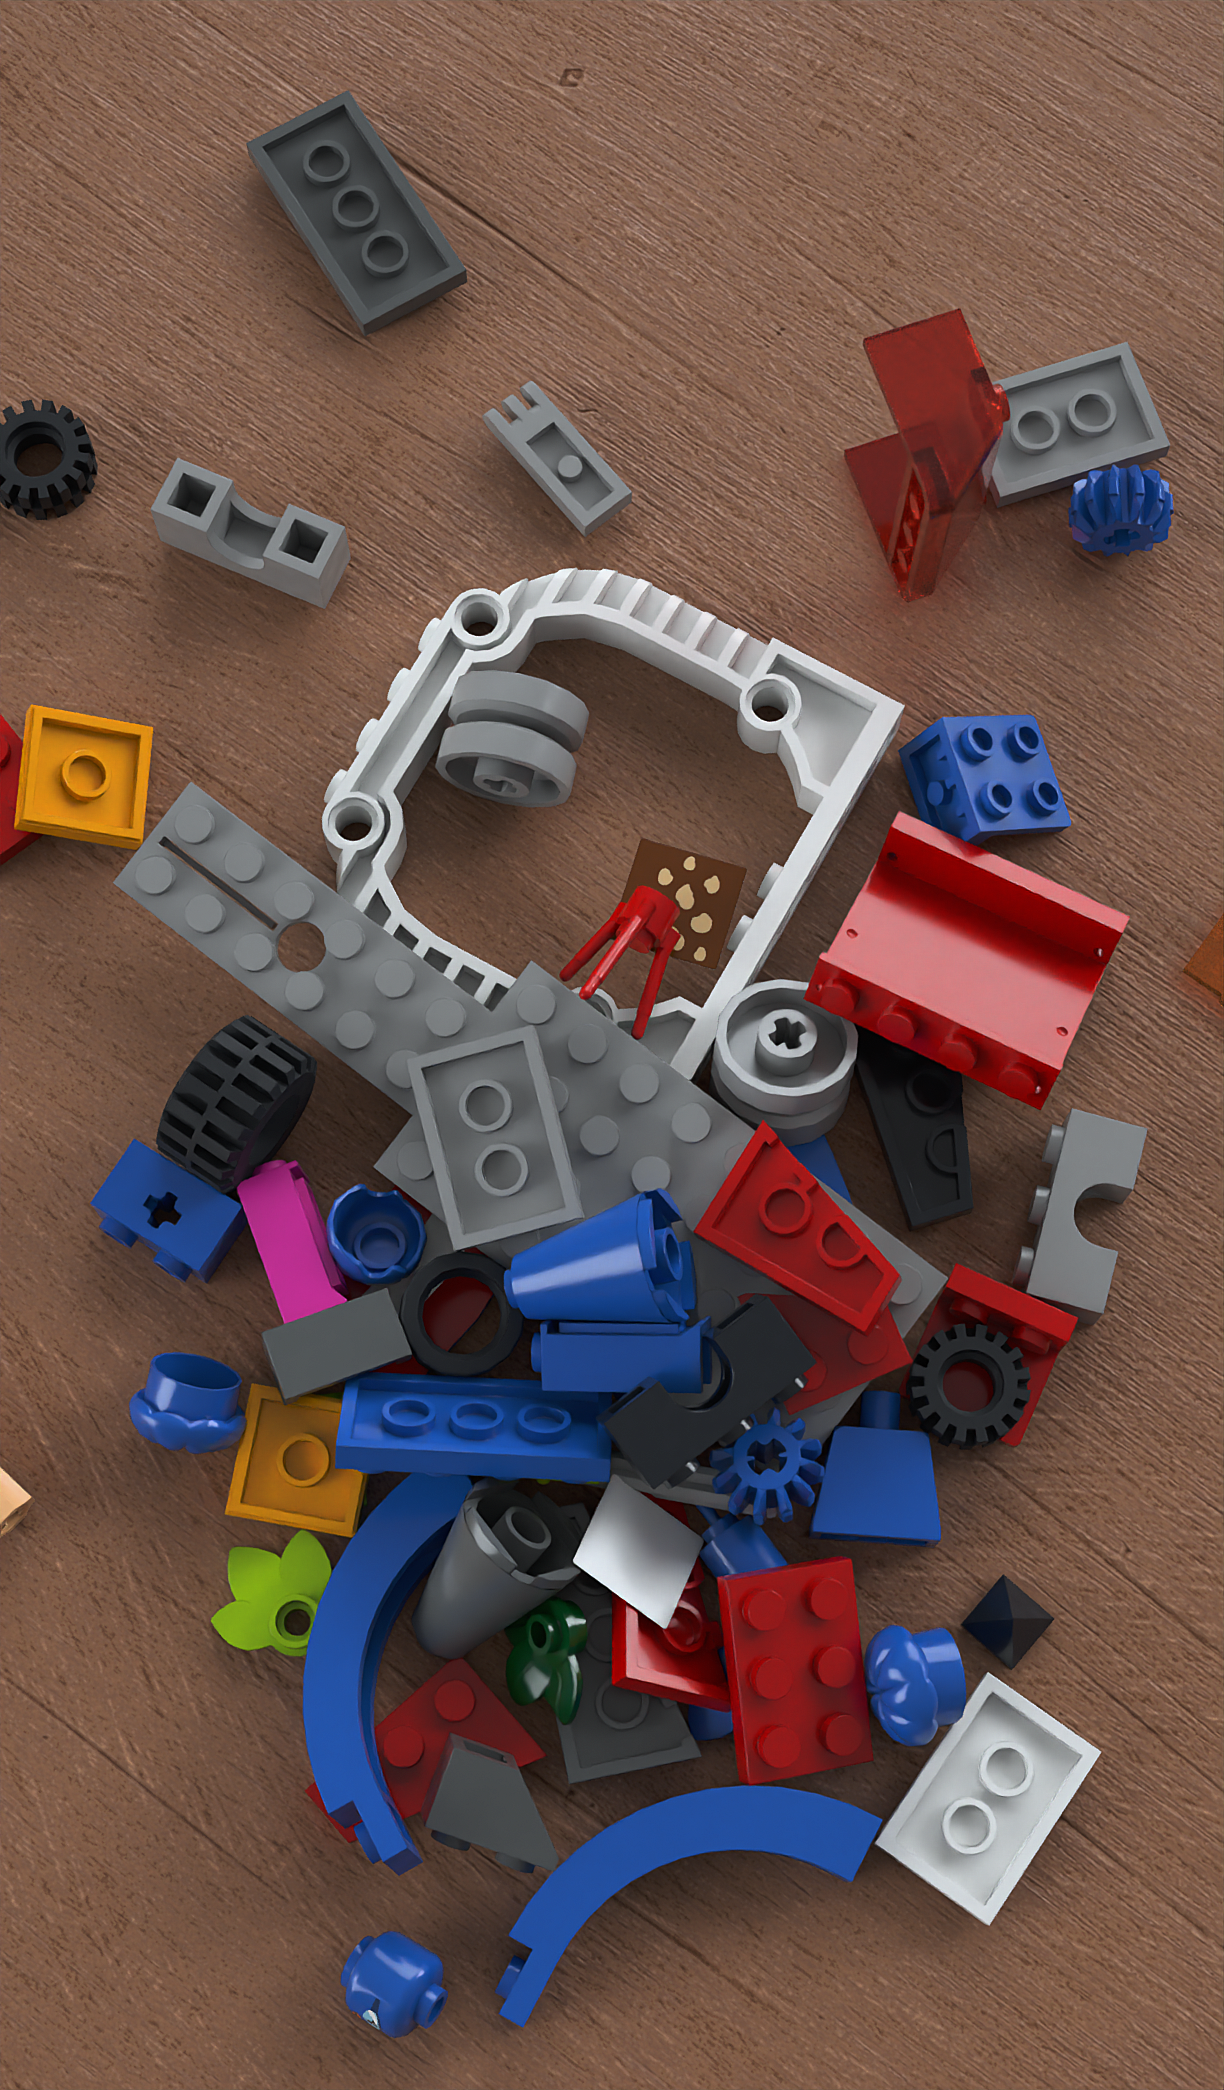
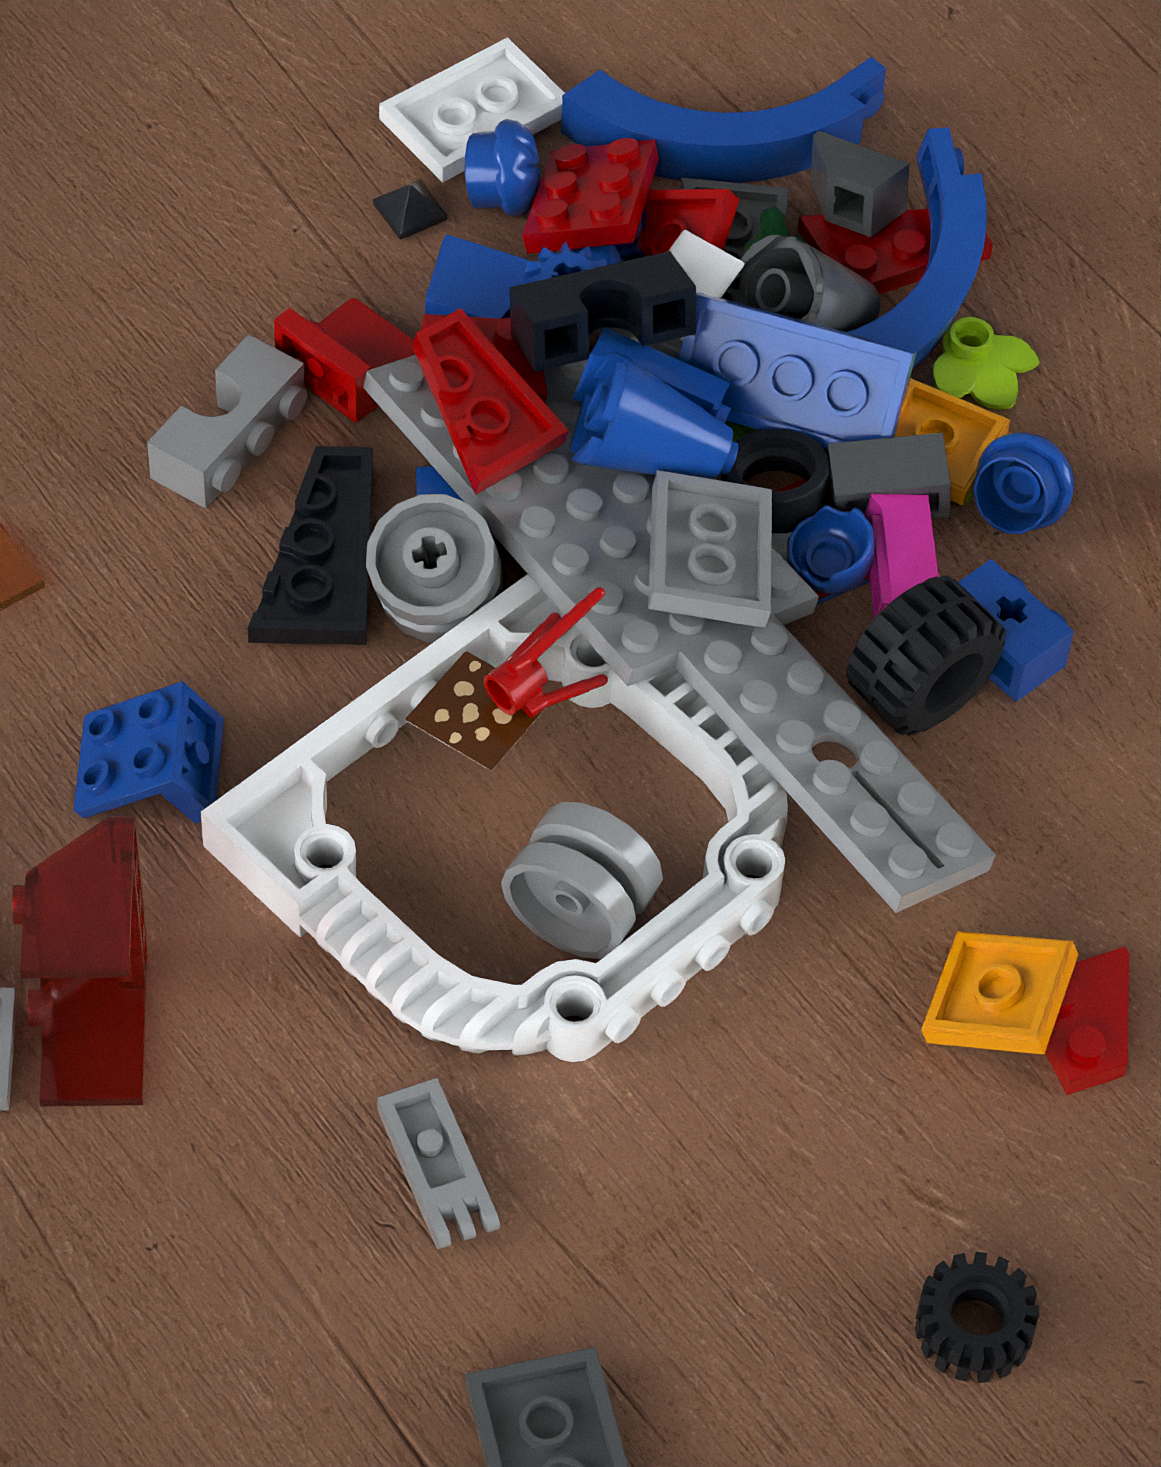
camera: 165 degrees left, 20 degrees down
light grey arch [150,458,351,609] -> none
blue head [340,1931,448,2038] -> none
red panel [803,811,1130,1110] -> none
black tyre [906,1323,1031,1450] -> none

